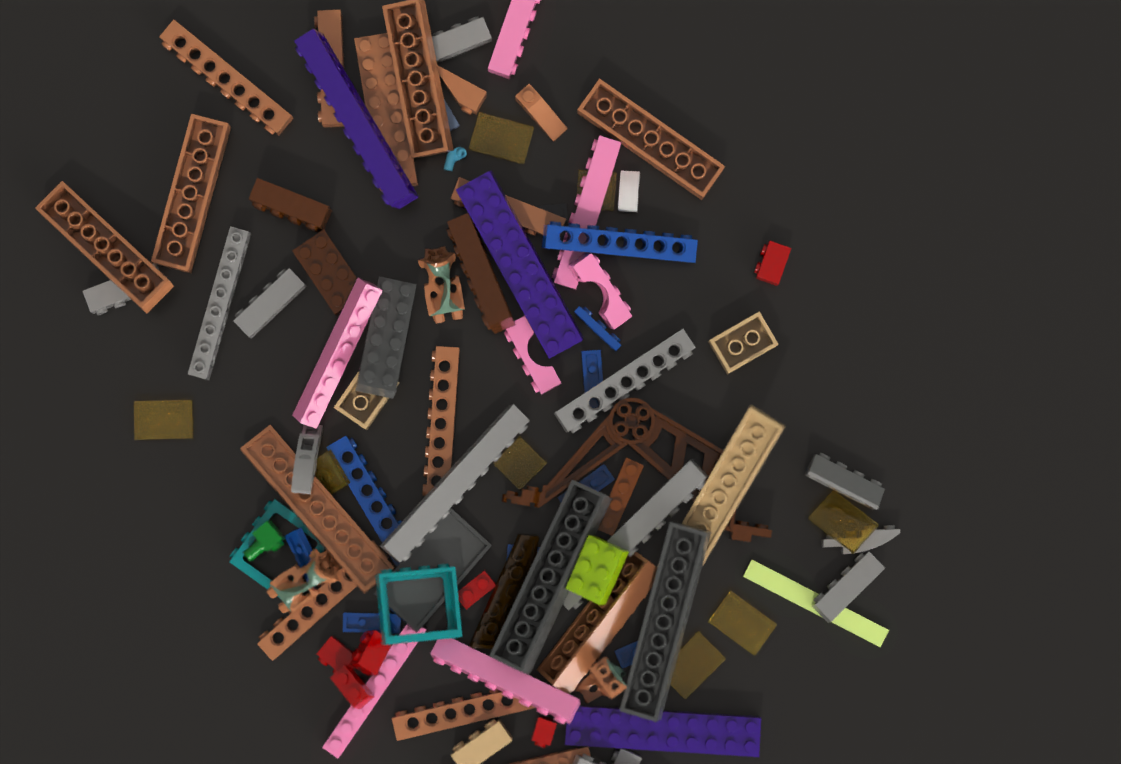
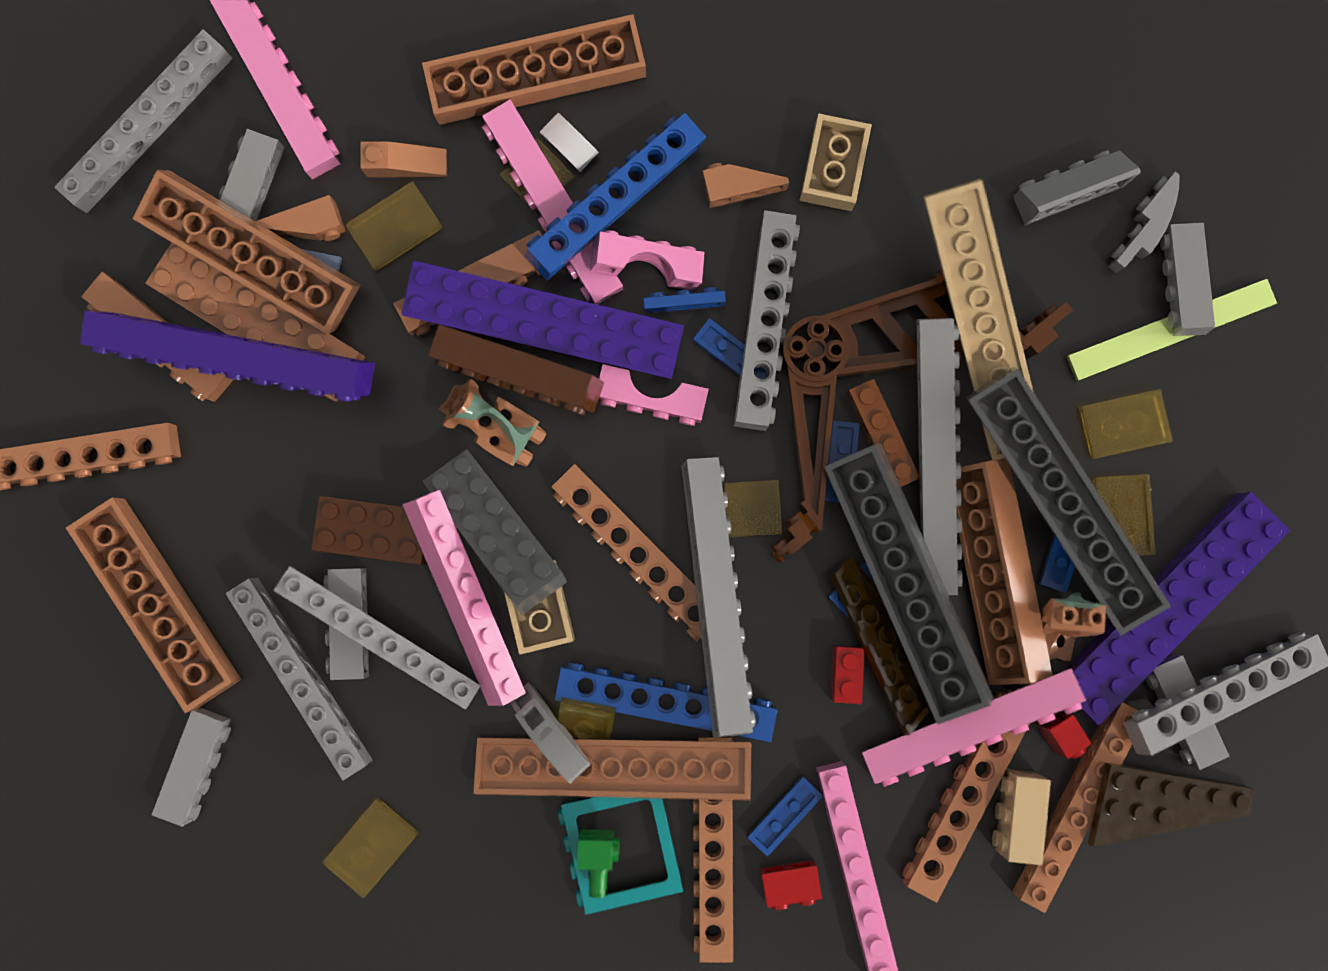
camera: 50 degrees left, 0 degrees up
nougat brick [35,181,174,314] -> none
reddish brown brick [249,178,332,233] -> none
nougat hips [267,549,341,613] -> none
blue plate [285,528,313,582] -> none
red brick [330,665,375,709] -> none
red brick [350,630,392,676] -> none
dark grey tile [373,508,492,632] -> none
teal piece [375,564,462,645] -> none
medium azure arm [443,147,467,171] -> none
lime brick [565,535,629,605] -> none
red brick [754,241,791,286] -> none
clear yellow tile [809,490,878,554] -> none
none -> light grey brick [274,567,480,710]
none -> nougat slope [702,163,789,208]

